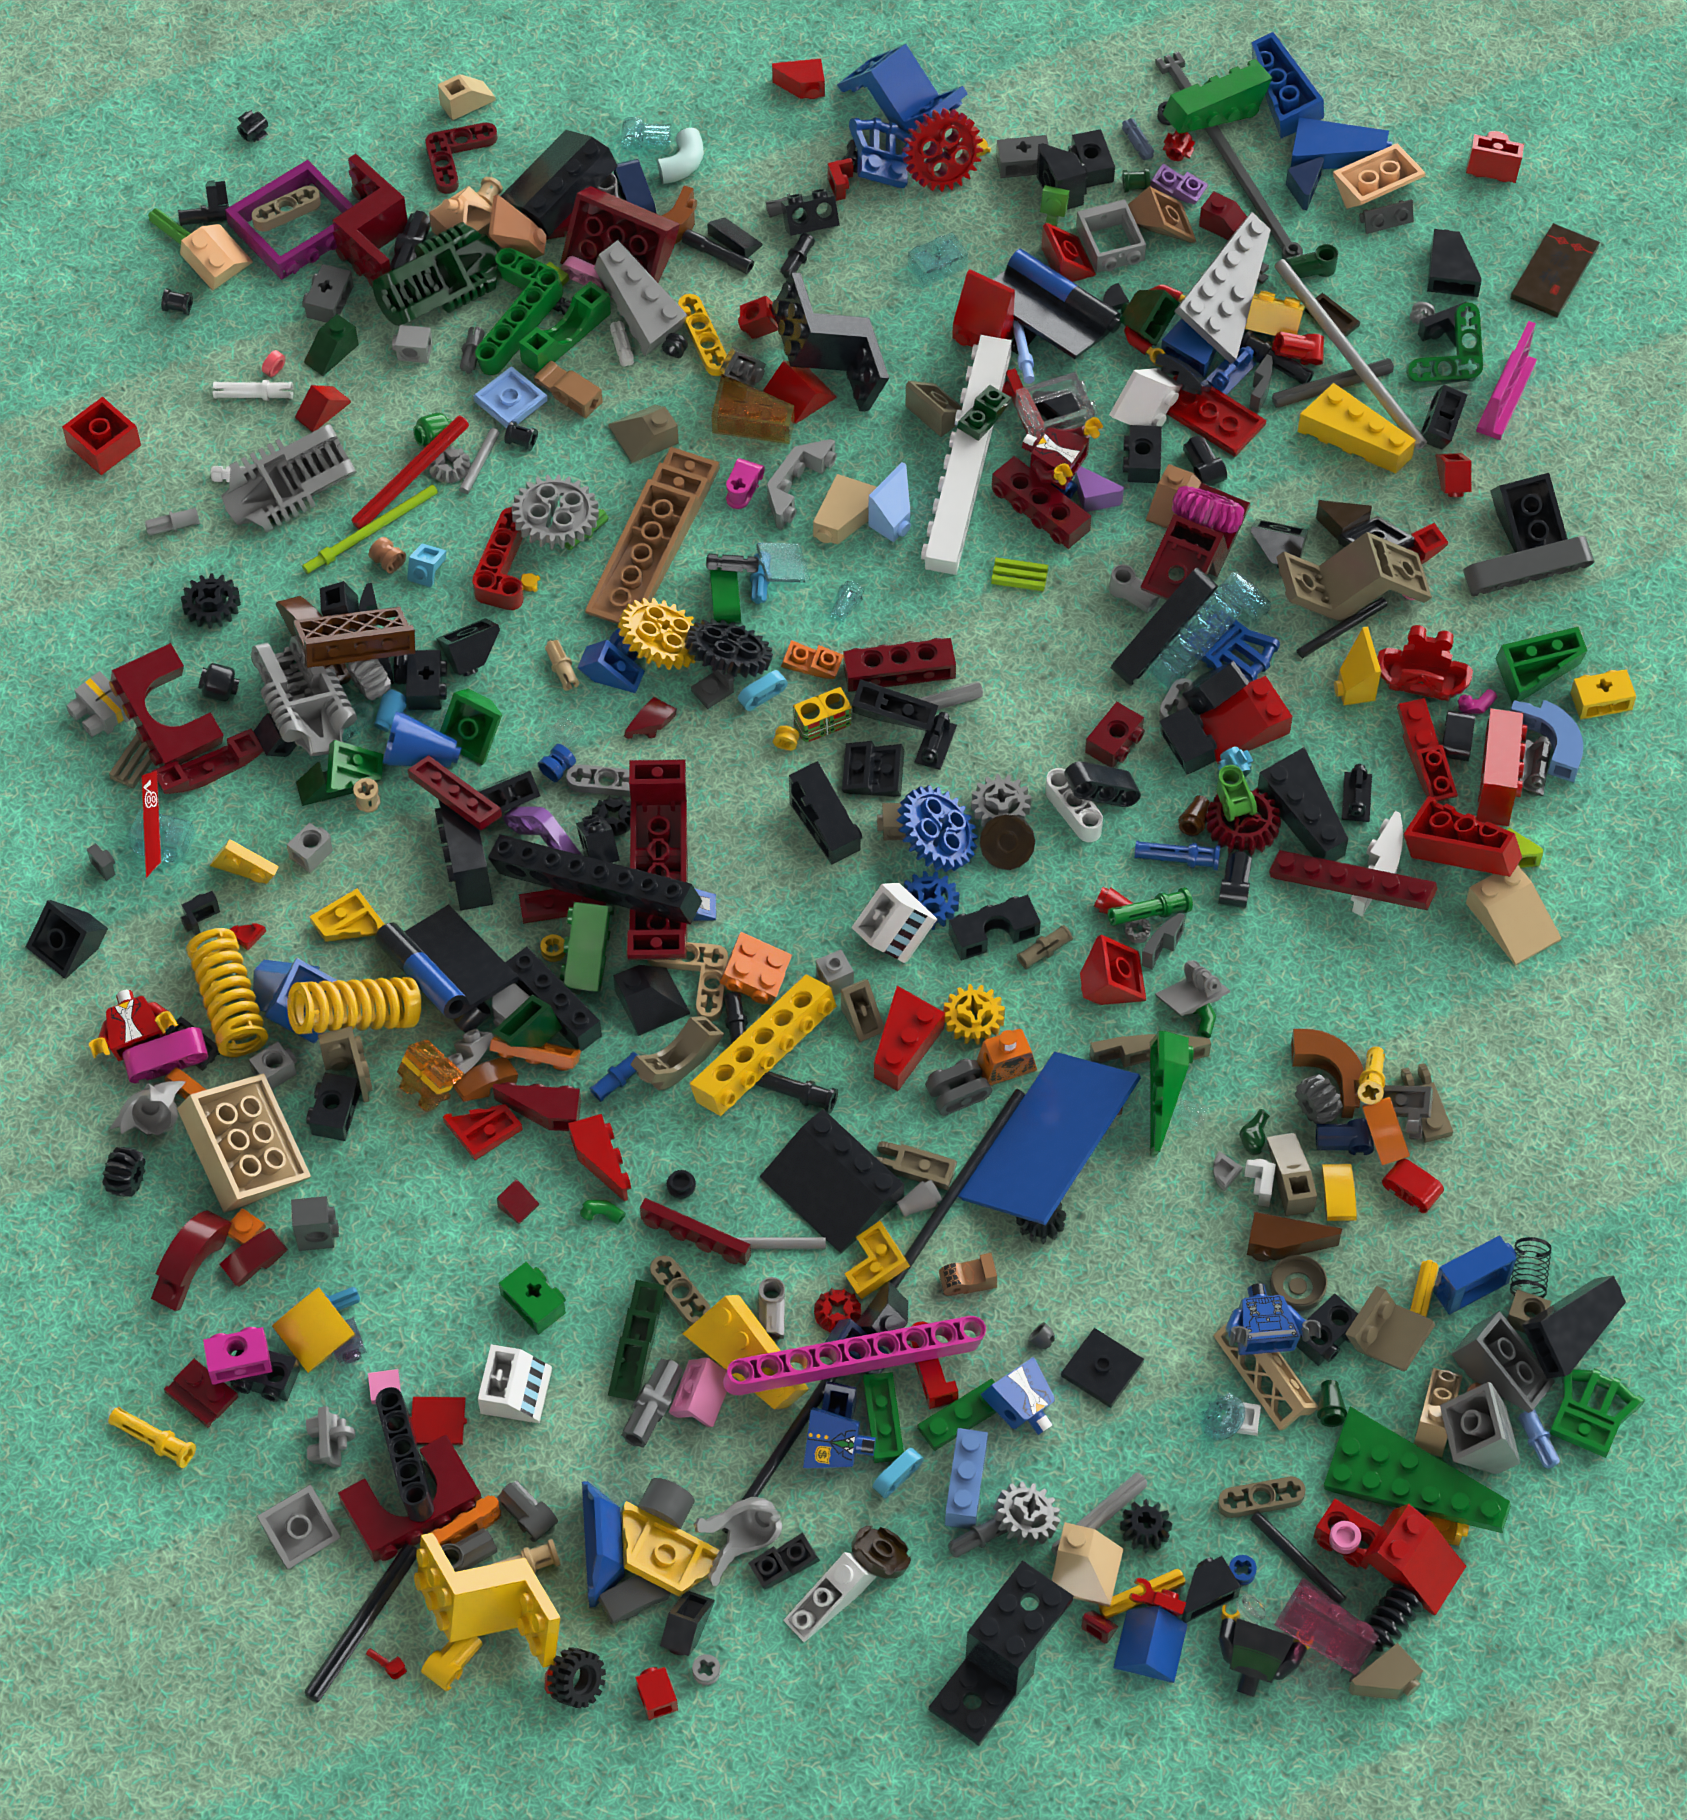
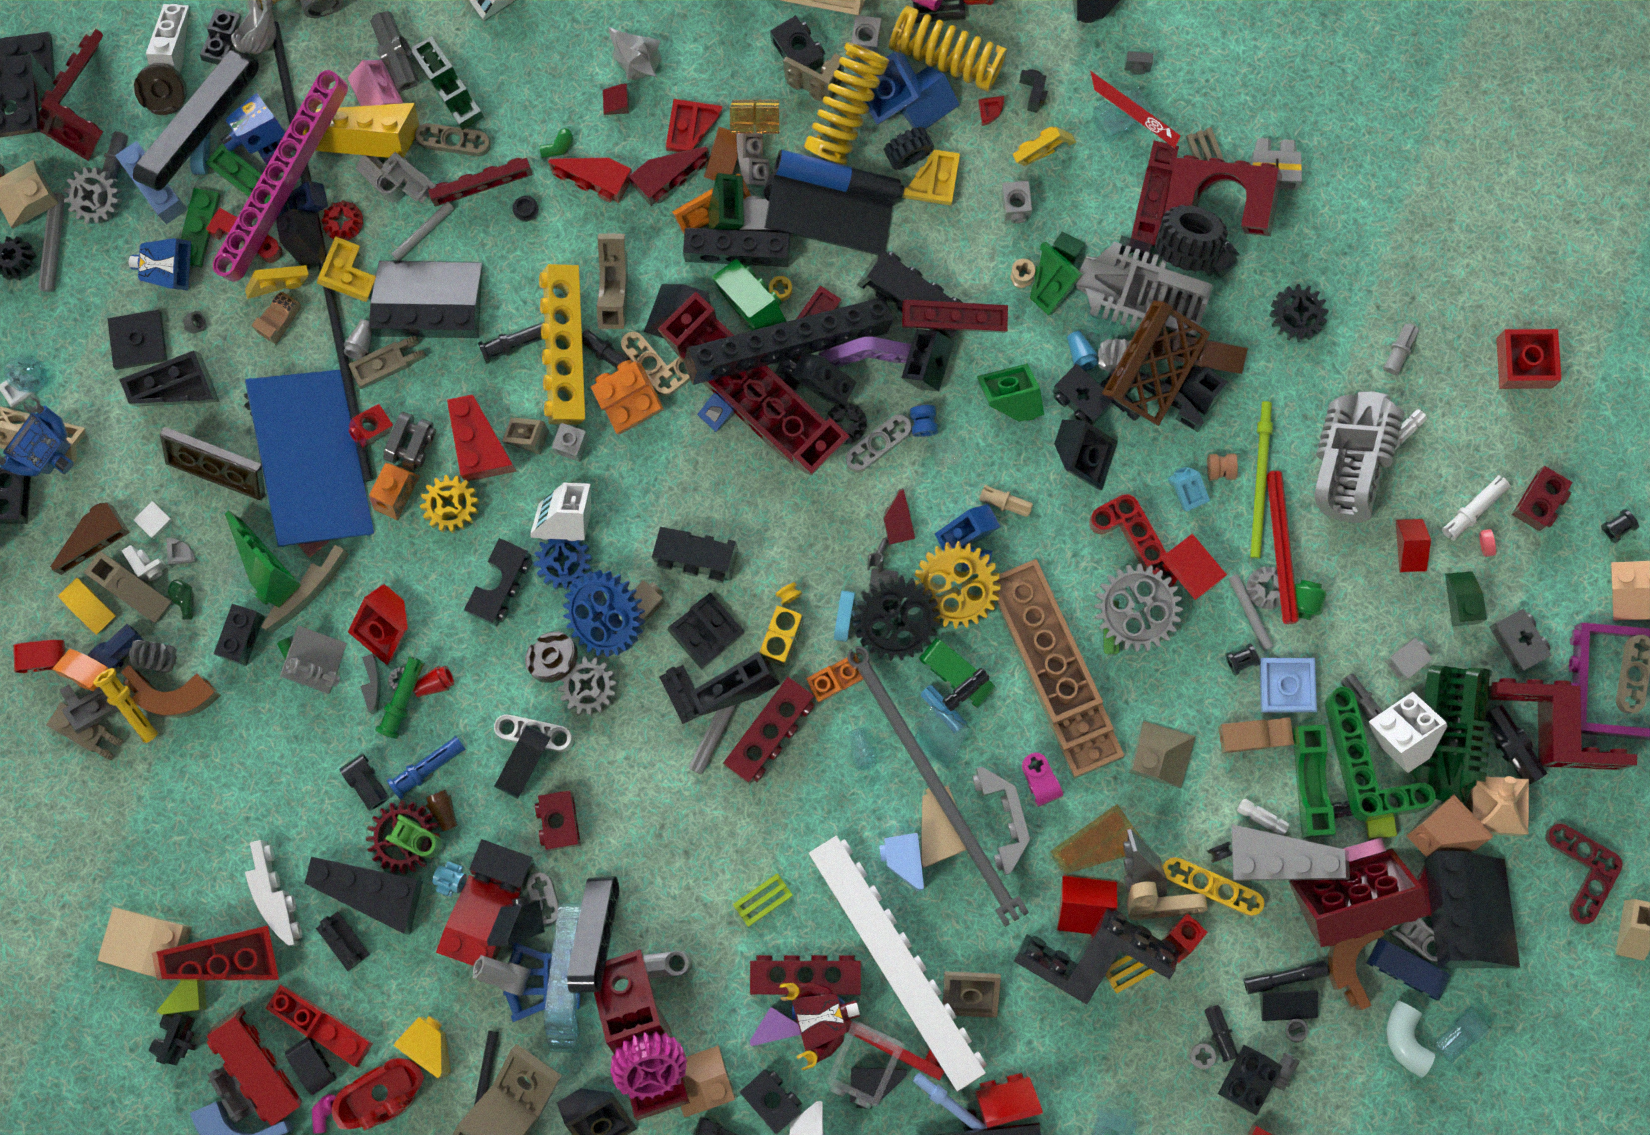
camera: 140 degrees right, 20 degrees up
blue cone [383,712,461,768] -> none
tan bush [476,177,503,207] -> none
green brick [499,1262,566,1335] -> none
yellow piece [521,573,540,592] -> none
blue pin [589,1052,639,1102] -> none
dark green slope [957,385,1011,441] -> none
dark tan pin [1017,925,1073,969] -> none
dark red plate [1269,850,1438,911] -> none
dark tan piece [1270,1255,1328,1311] -> none
none -> dark red bracket [39,28,104,161]
none -> black wedge [119,350,220,407]
none -> beam [133,49,259,191]
none -> white tile [134,501,173,539]
none -> black hips [149,1013,198,1066]
none -> dark brown tile [160,427,265,500]
none -> black brick [213,604,265,666]
none -> yellow wing [245,265,309,299]
none -> red brick [349,403,393,448]
none -> light grey hinge [380,152,436,203]
none -> light grey piece [473,955,531,996]
none -> light grey hair [608,27,662,81]
none -> dark grey hinge [847,646,1029,927]
none -> dark grey hand [867,538,888,573]
none -> black bush [883,127,934,170]
none -> tan beam [1127,882,1208,920]
none -> black tyre [1155,205,1228,272]
none -> red slope [1160,533,1227,600]
none -> light grey bush [1190,1044,1216,1069]
none -> dark grey hinge [1285,1019,1308,1043]
none -> white slope [1369,692,1447,773]
none -> dark red brick [1511,465,1573,531]

